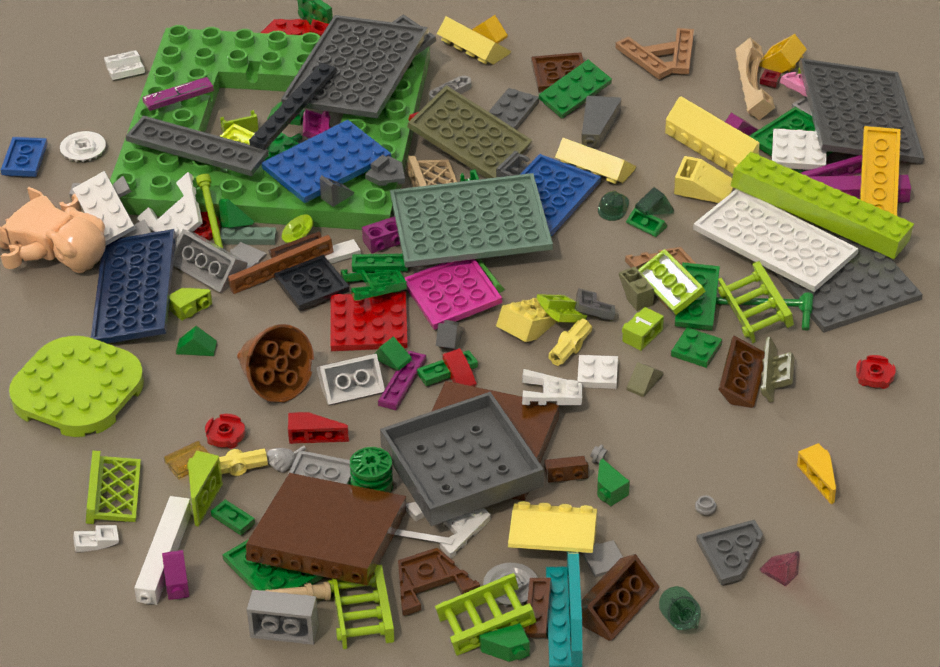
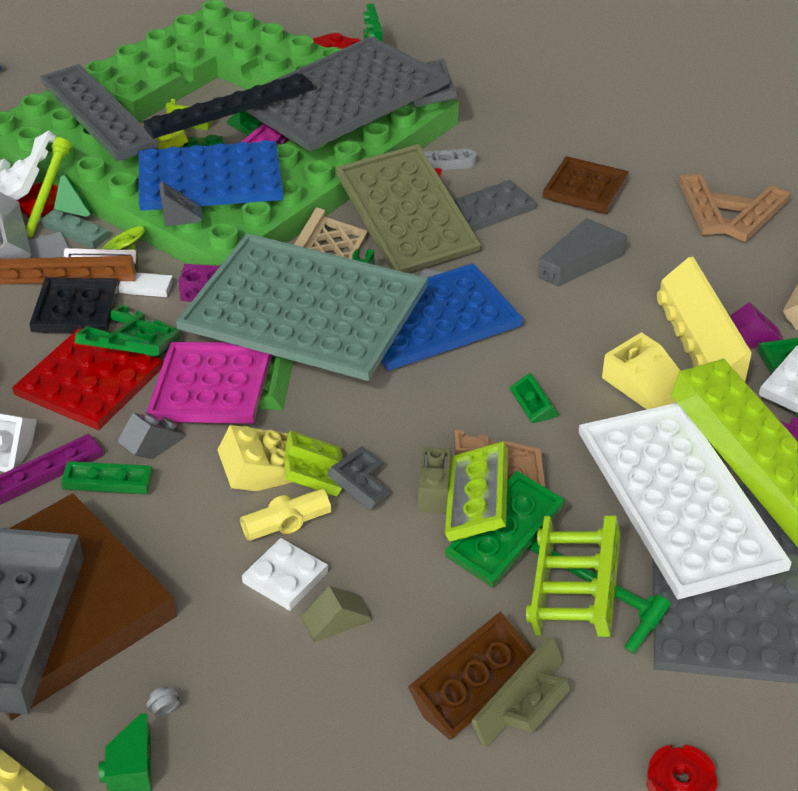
camera: 30 degrees right, 0 degrees up
white gear [60,131,106,163] -> none
white slope [104,50,145,80] -> none
magenta tile [142,77,214,111] -> none
green plate [352,254,408,272] -> none
dark grey plate [365,155,405,186] -> none
green slope [374,336,412,371] -> none
light yellow slope [437,16,511,65] -> none
red slope [442,348,477,387] -> none
yellow slope [472,15,508,44] -> none
dark grey hinge [496,151,530,178] -> none
white wing [522,369,582,405] -> none
green plate [538,59,612,119] -> none
reddish brown bracket [544,456,589,483] -> none
light yellow slope [555,138,636,184] -> none
clear green piece [598,190,629,221] -> none
lime brick [622,307,664,351] -> none
clear green slope [635,187,674,215] -> none
green plate [671,327,722,368] -> none

